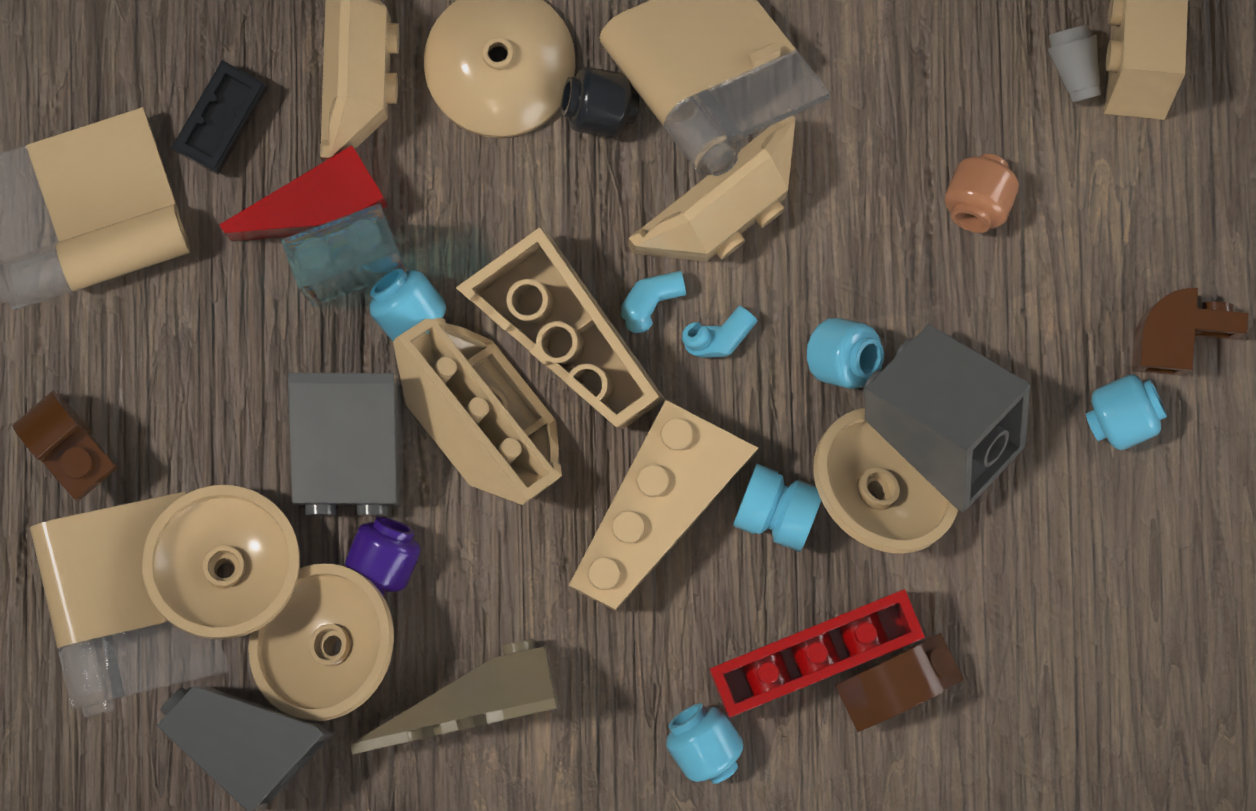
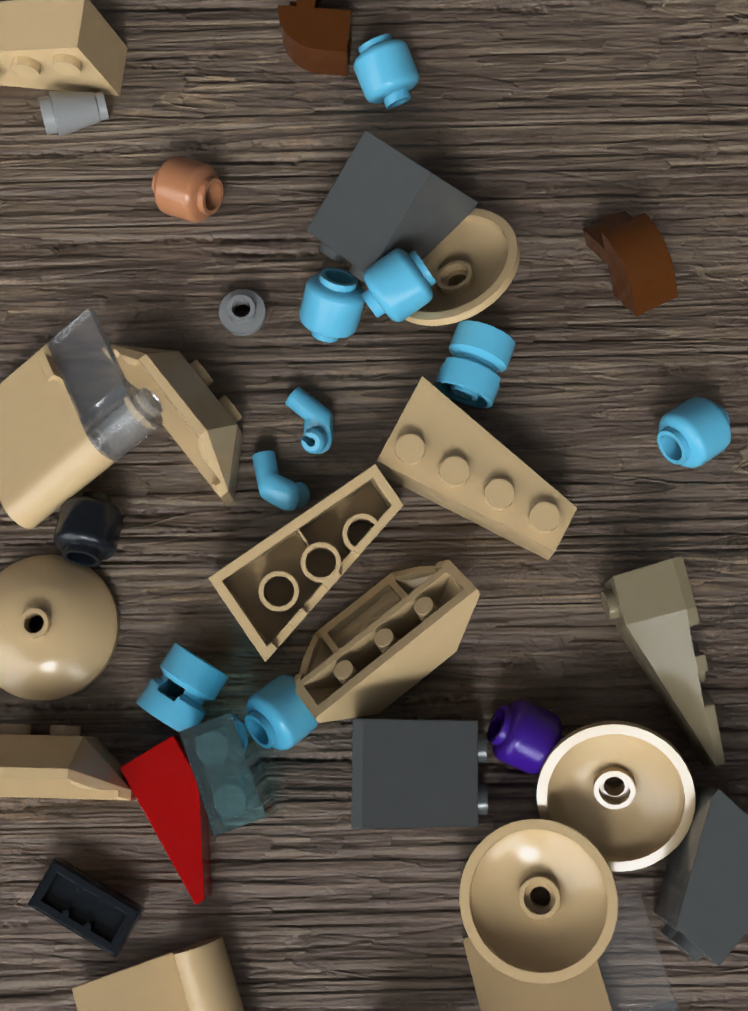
camera: 85 degrees left, 5 degrees down
red brick [708,589,925,718] -> none
none -> medium azure wheel [136,642,229,735]
none -> light grey plate [219,289,266,336]
none -> medium azure head [361,248,436,322]

